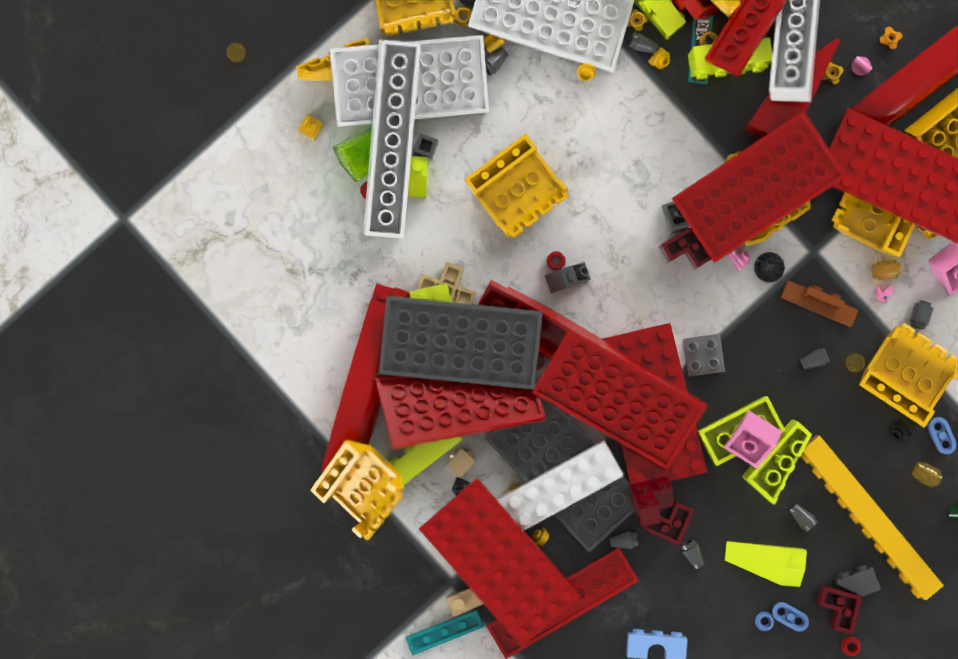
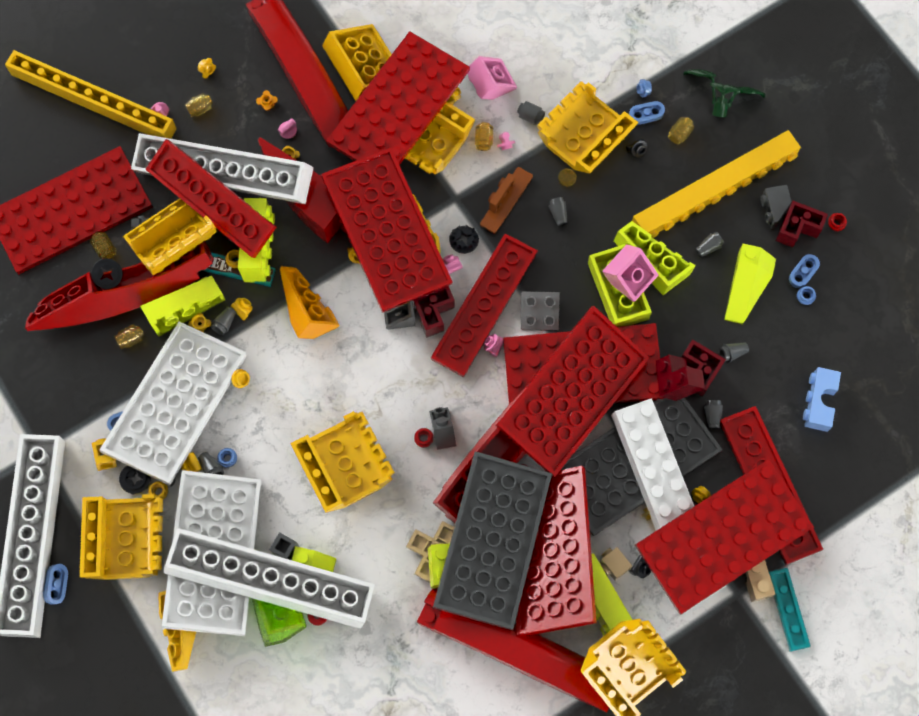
camera: 80 degrees left, 15 degrees down
yellow tile [298,114,324,141] -> none
none -> medium blue plate [217,448,237,468]
none -> light orange wedge [280,266,339,339]
none -> red plate [431,234,538,377]
none -> bright pink plate [484,334,504,357]

